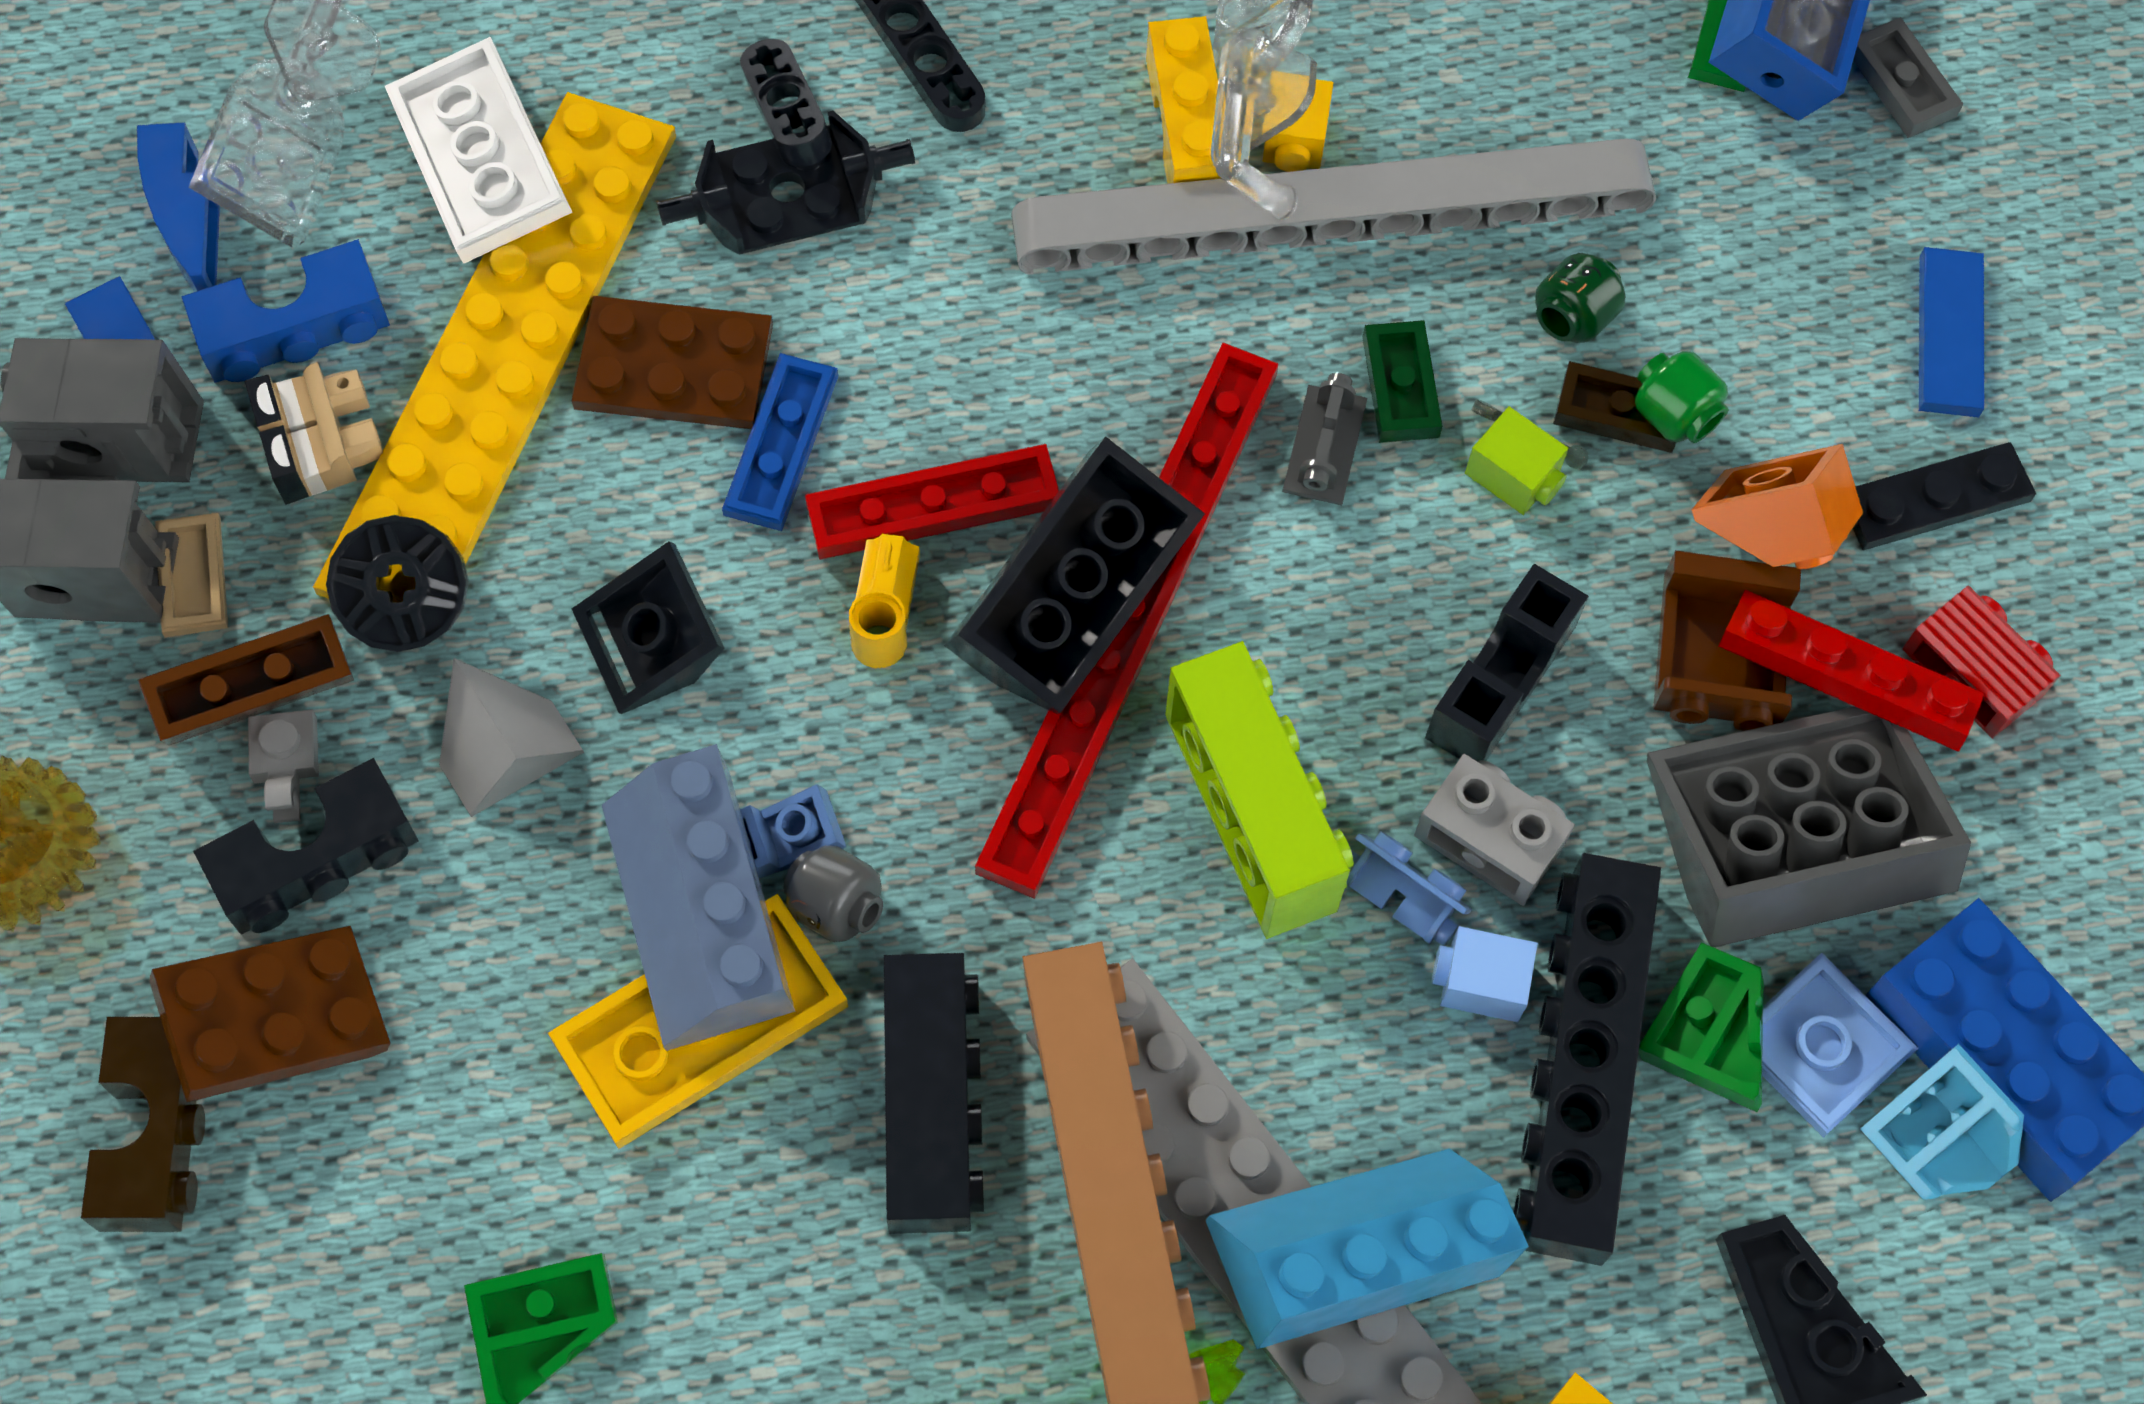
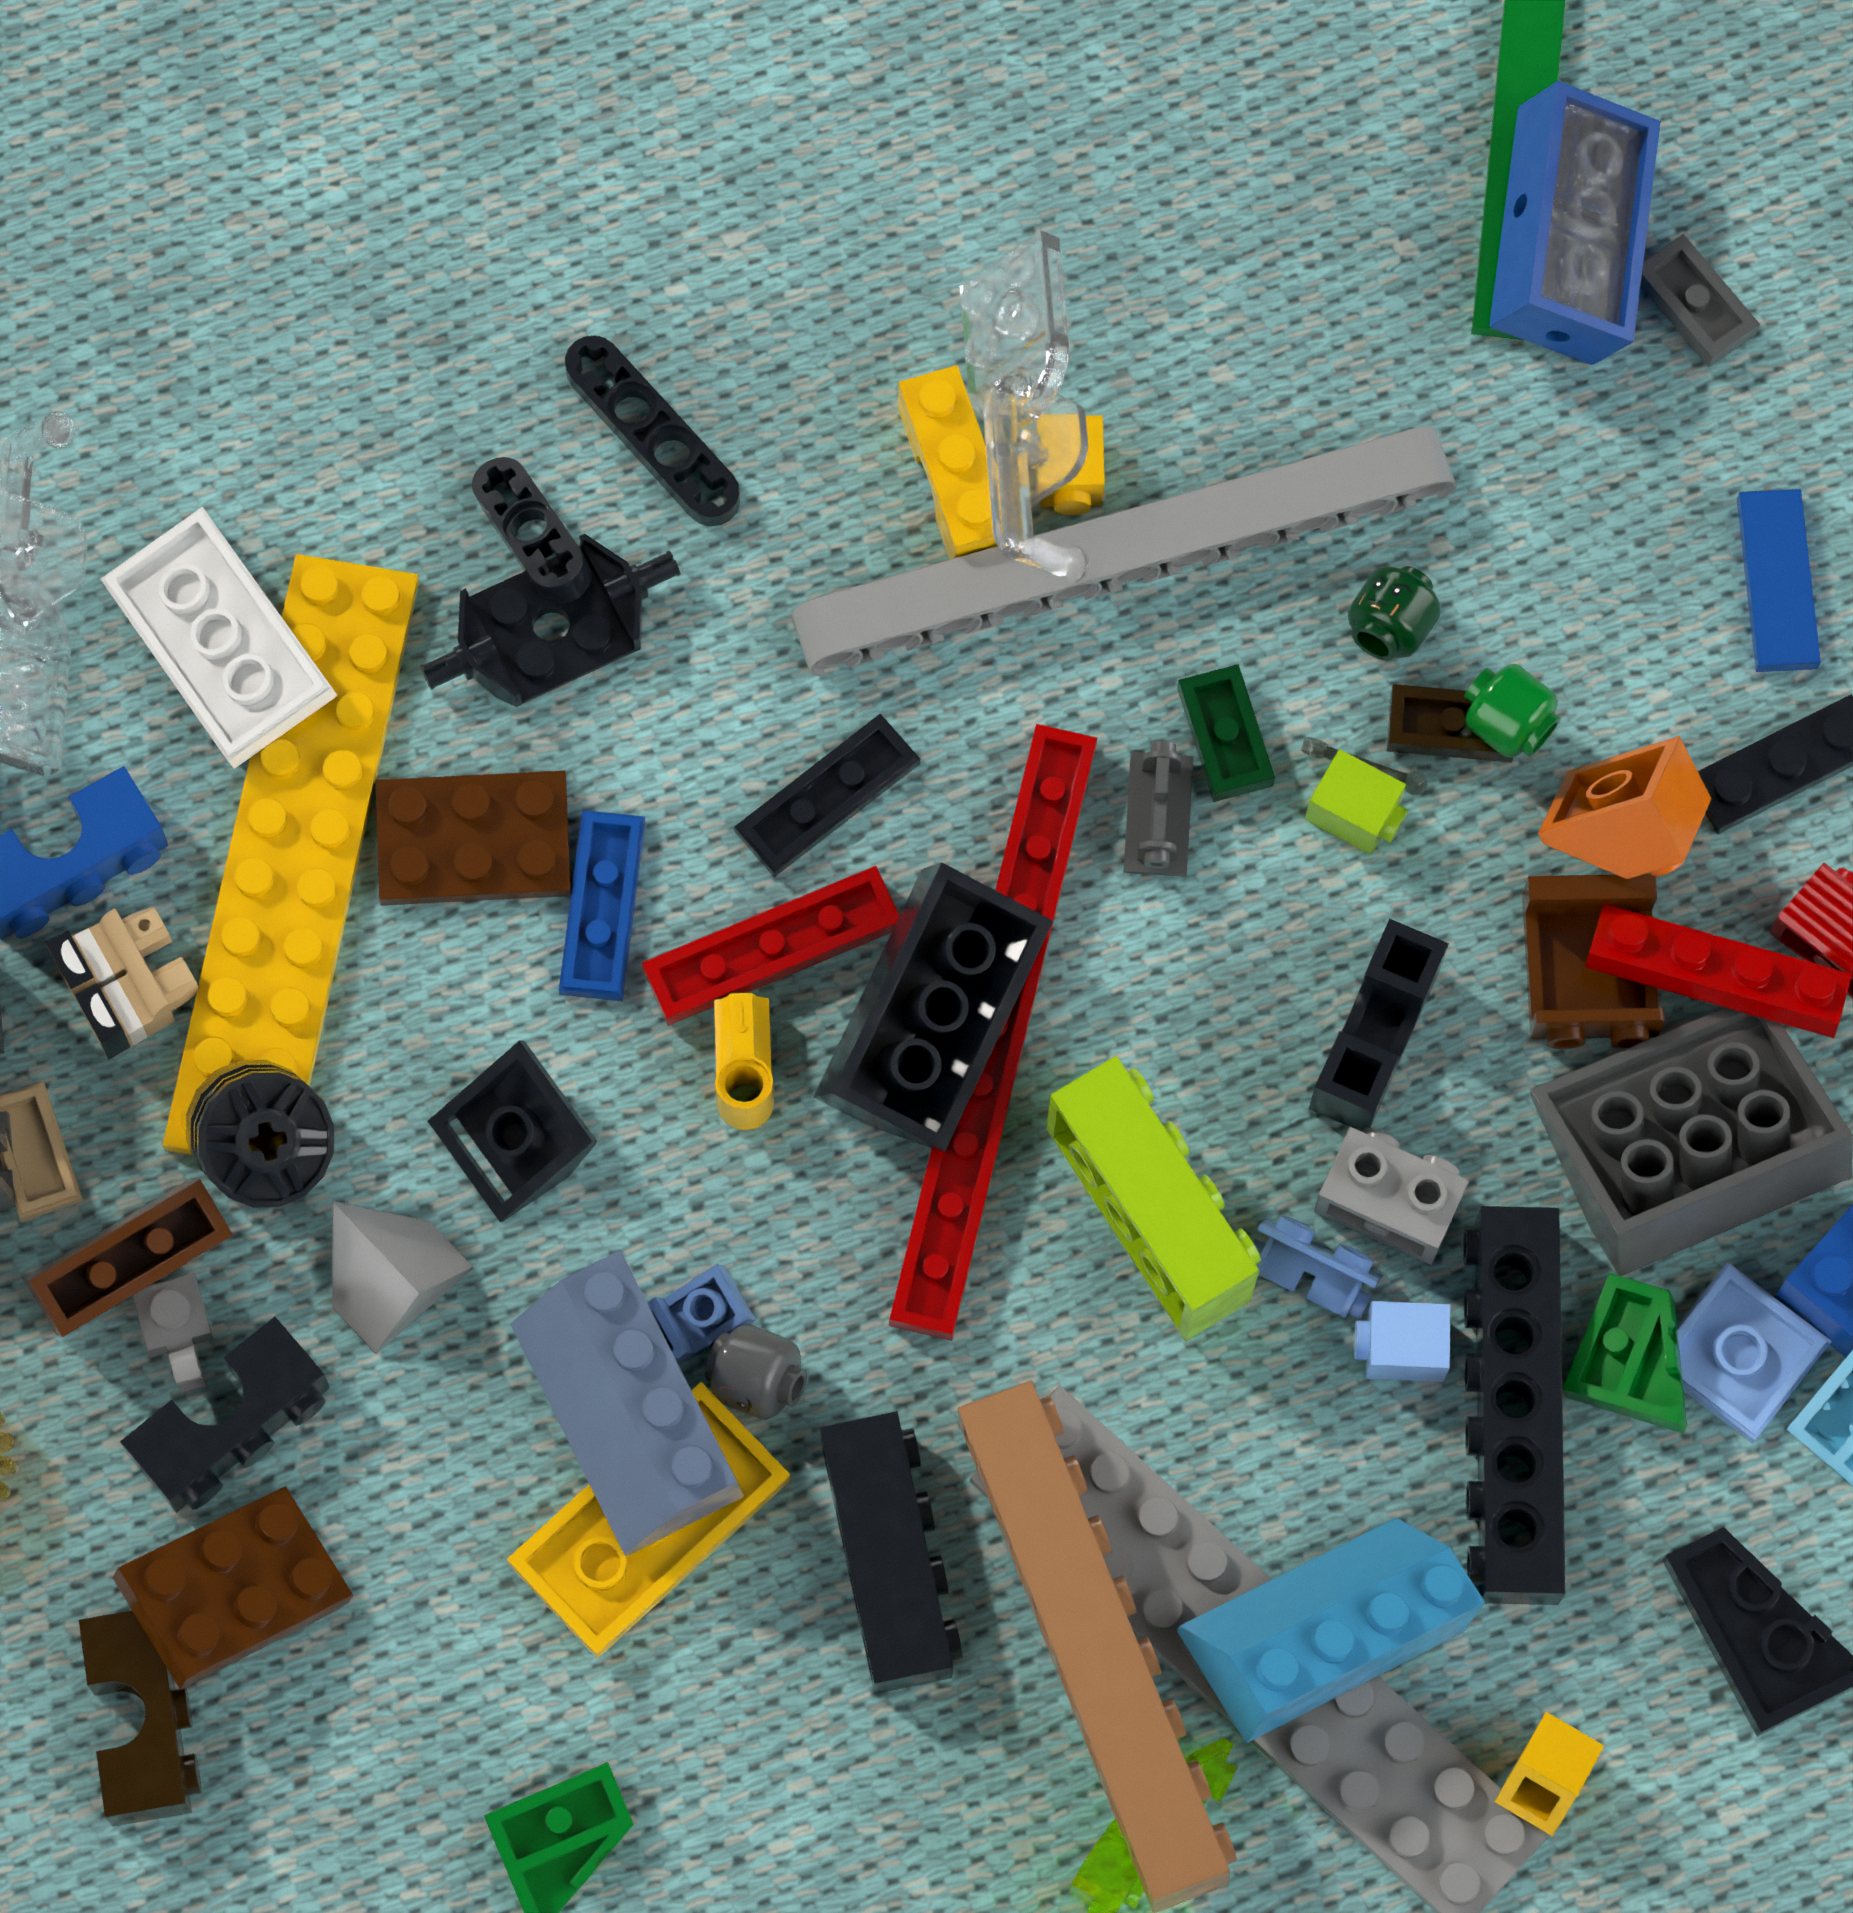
camera: 10 degrees left, 5 degrees up
none -> black tile [734,713,921,878]

